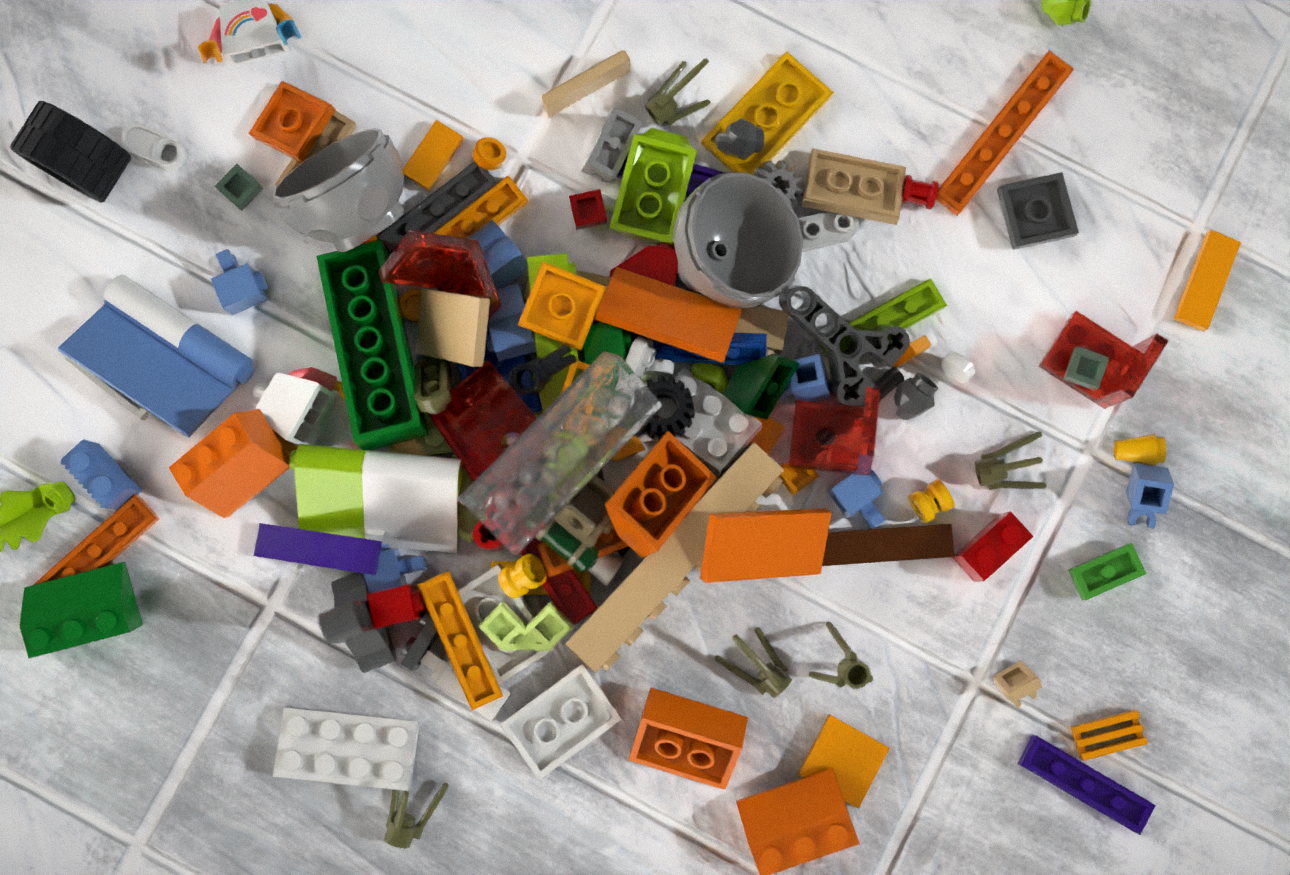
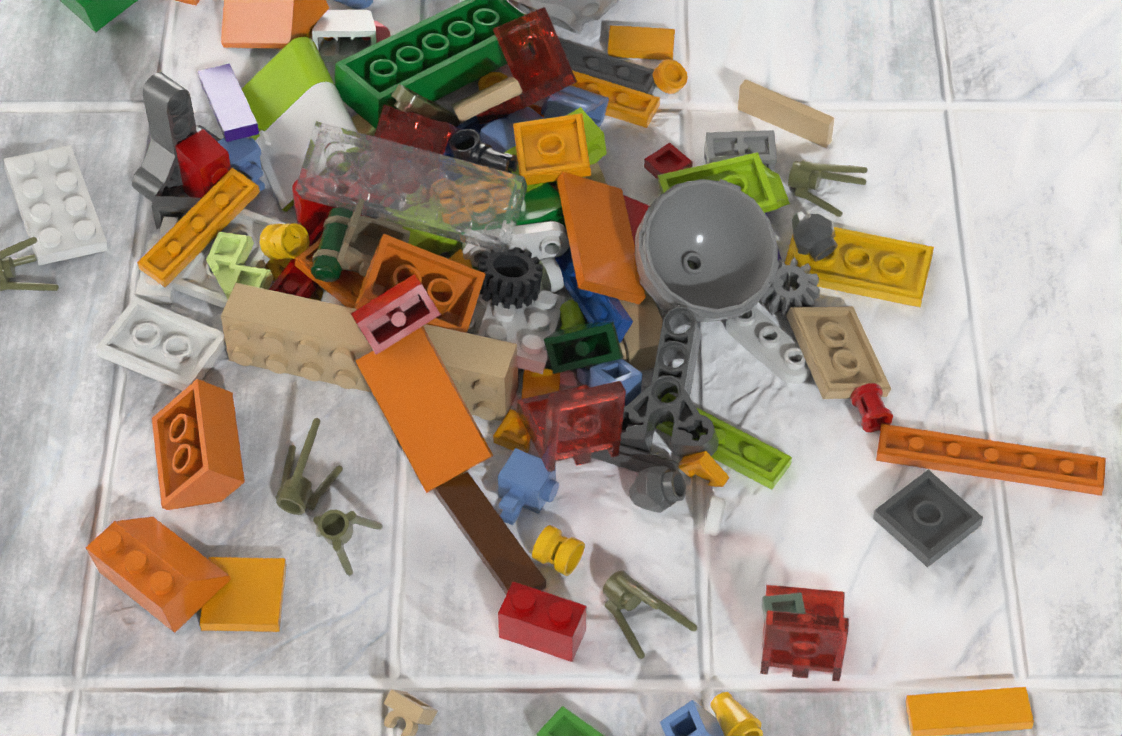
camera: 65 degrees right, 30 degrees down
none -> brick [351,274,441,355]

